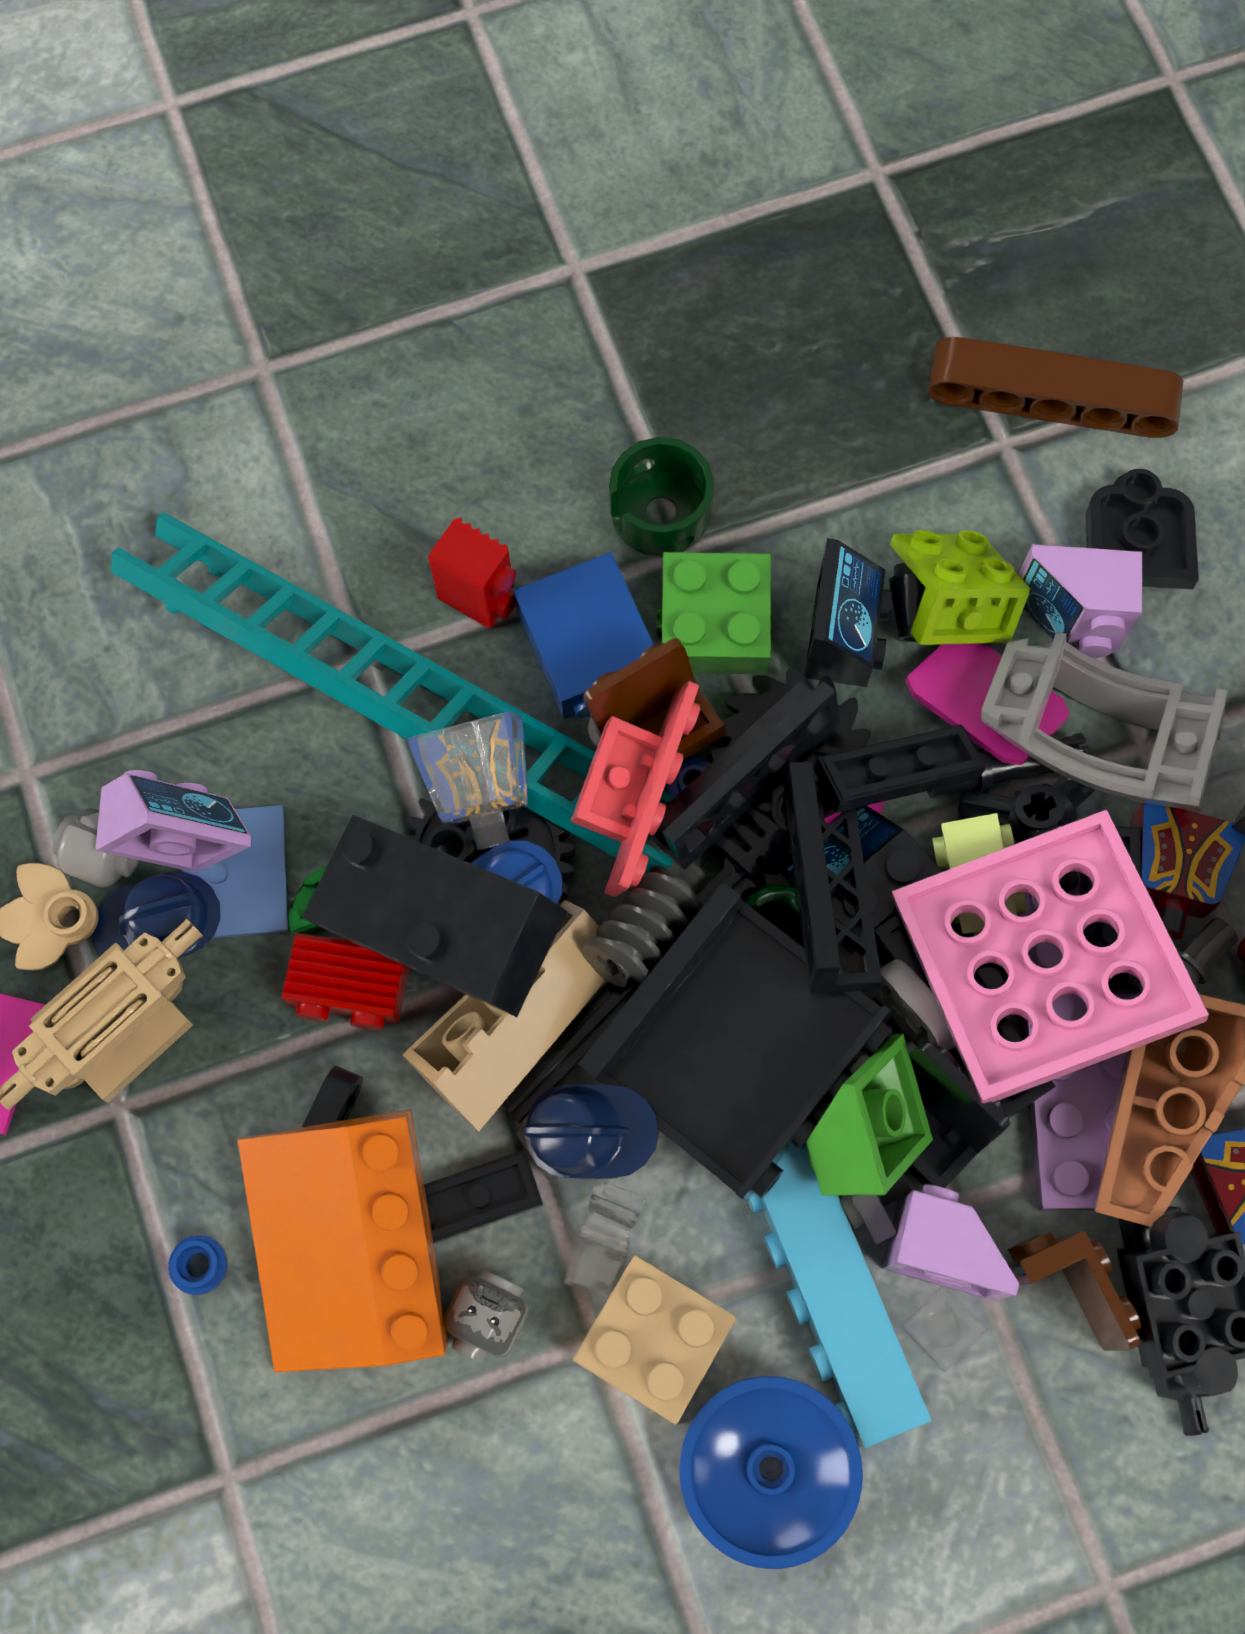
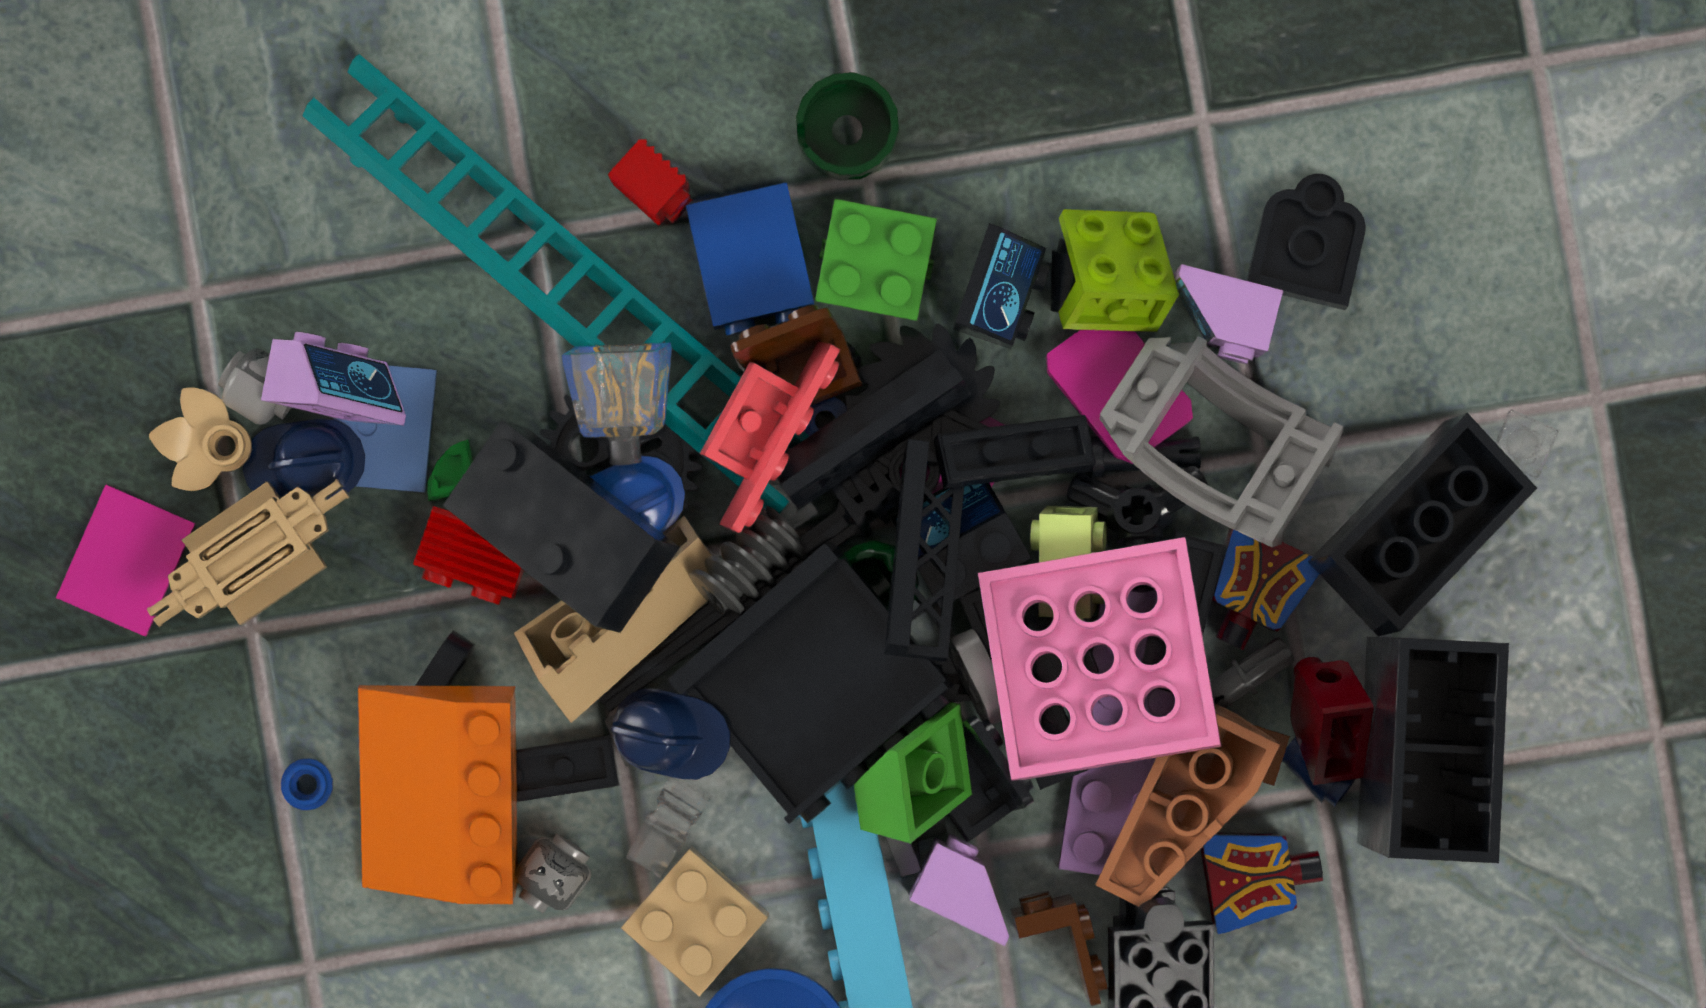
camera: 10 degrees right, 15 degrees up
reddish brown beam [929,337,1184,438] -> none

